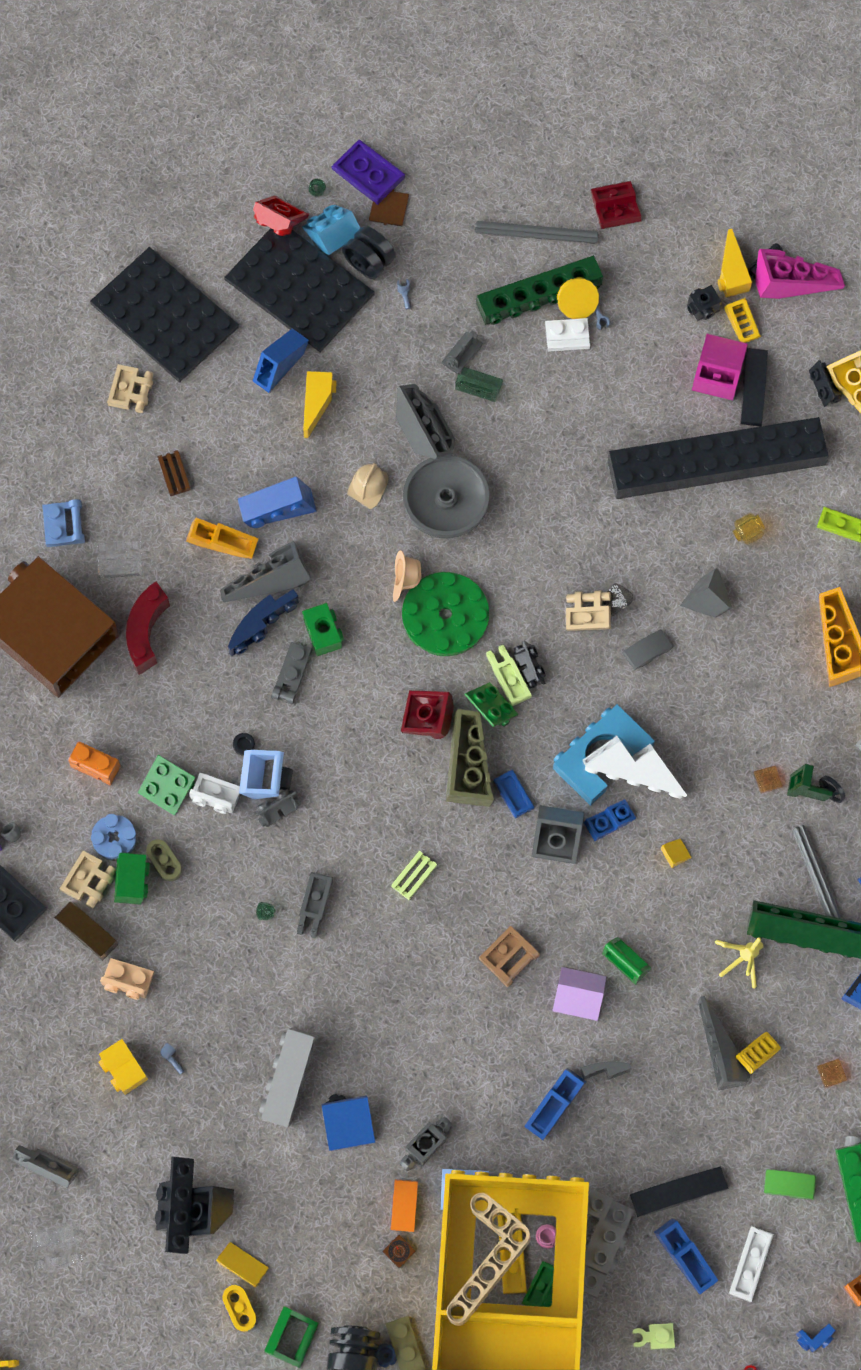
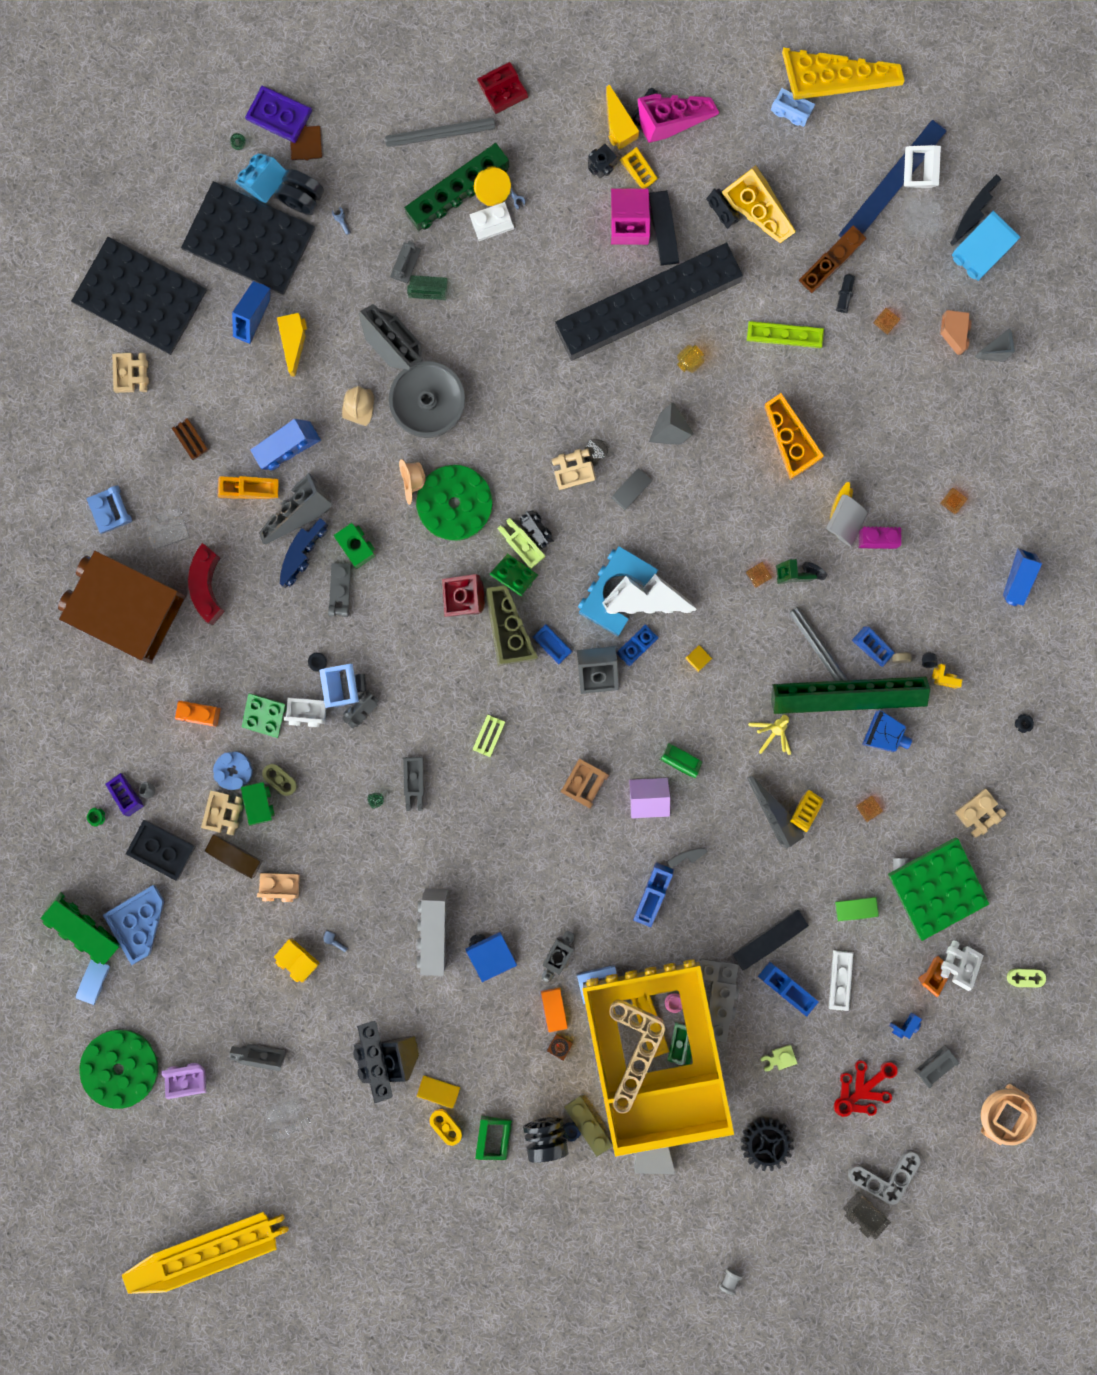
camera: 10 degrees left, 15 degrees up
red slope [253,195,309,236] -> none

